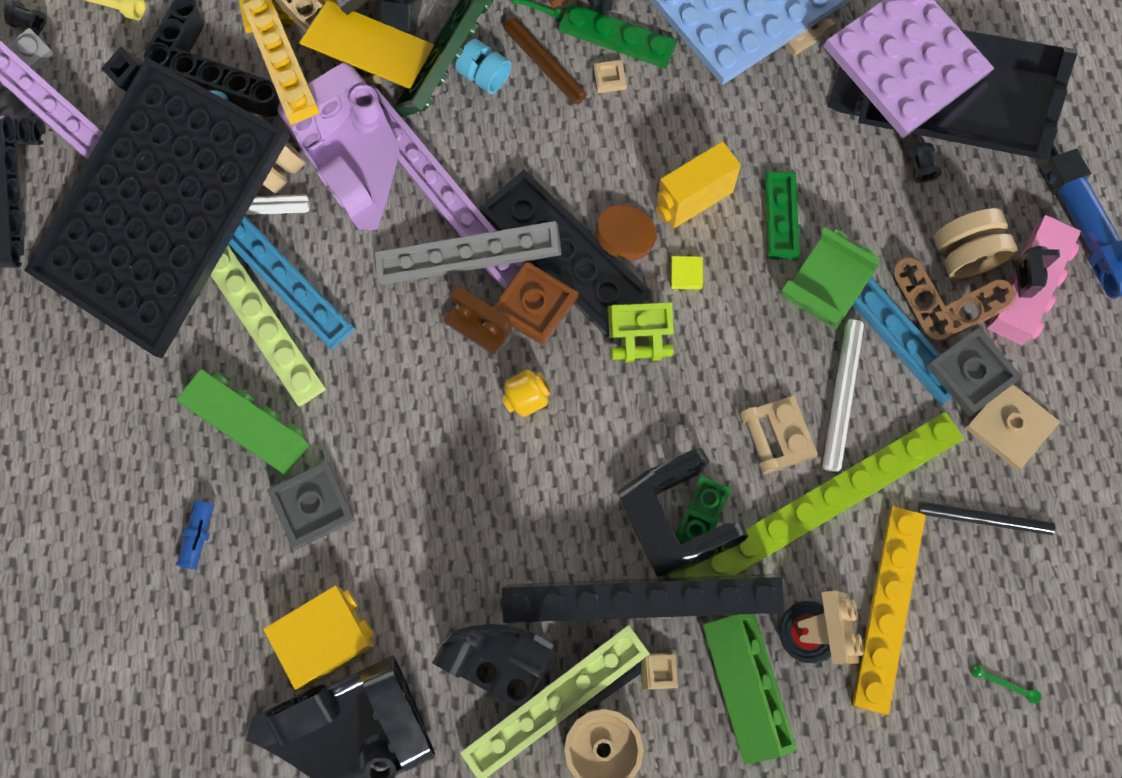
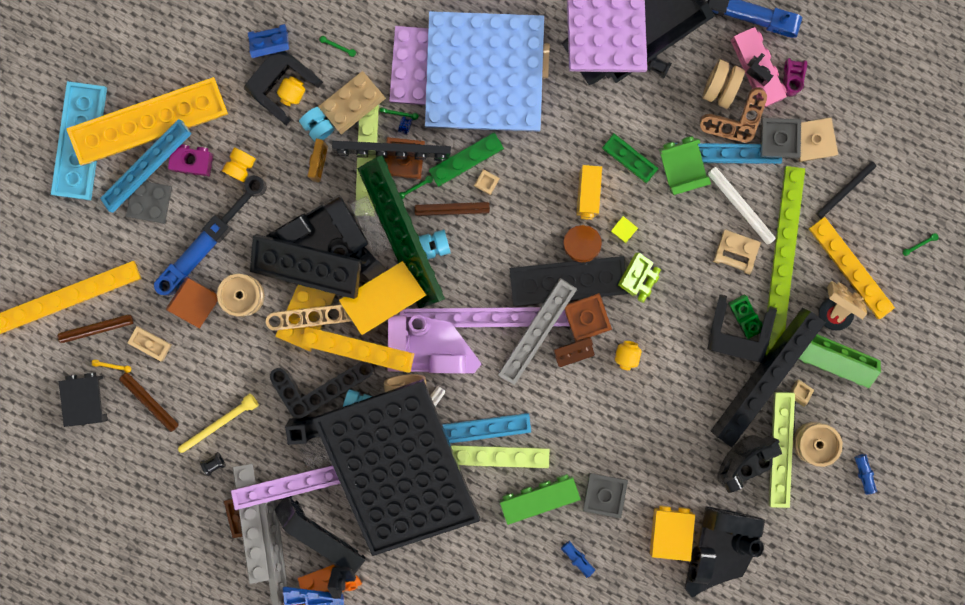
camera: 60 degrees left, 15 degrees up
none -> magenta piece [783,58,807,97]

